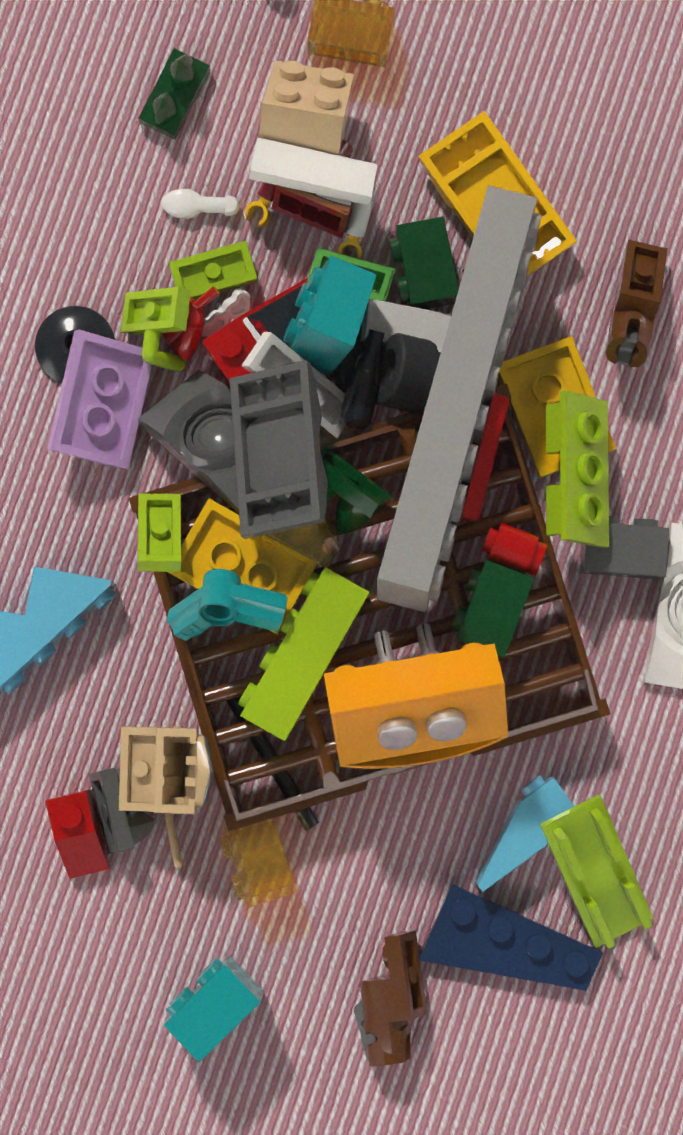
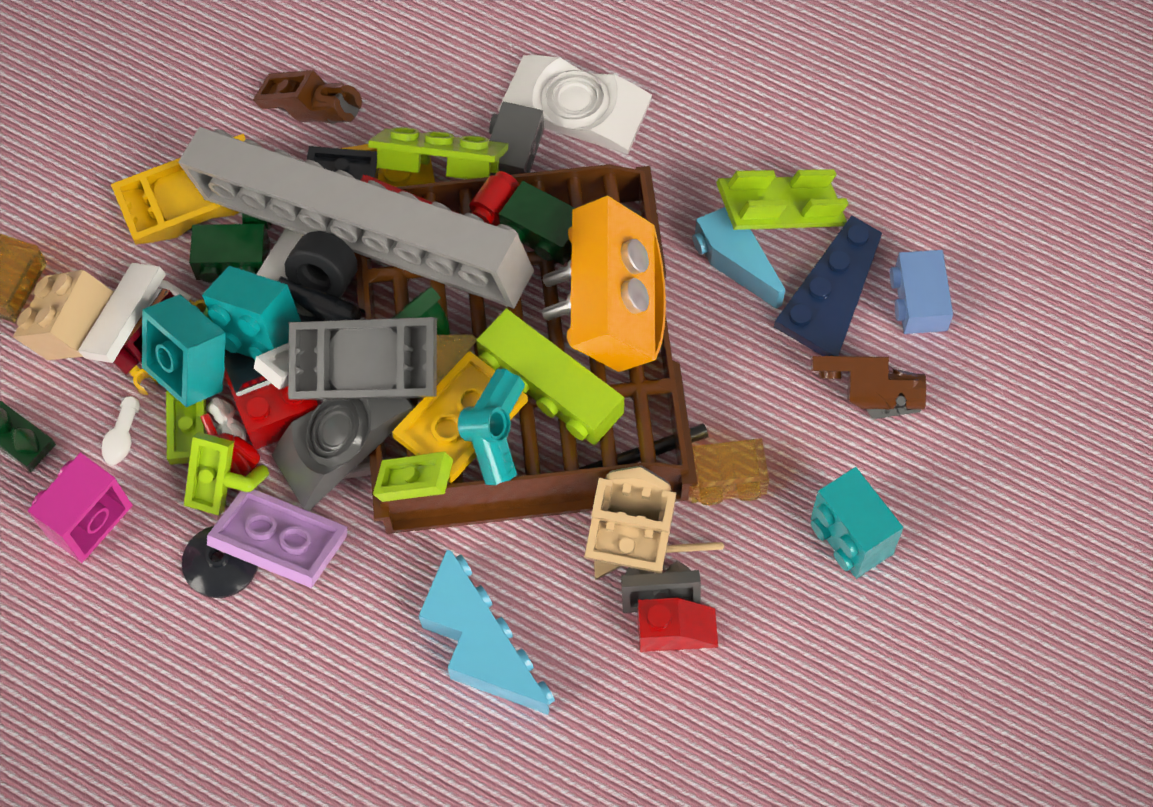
camera: 75 degrees left, 20 degrees down
none -> dark pink brick [28,452,133,563]
none -> teal brick [142,294,226,407]
none -> black plate [307,146,379,180]
none -> medium blue brick [890,250,953,334]

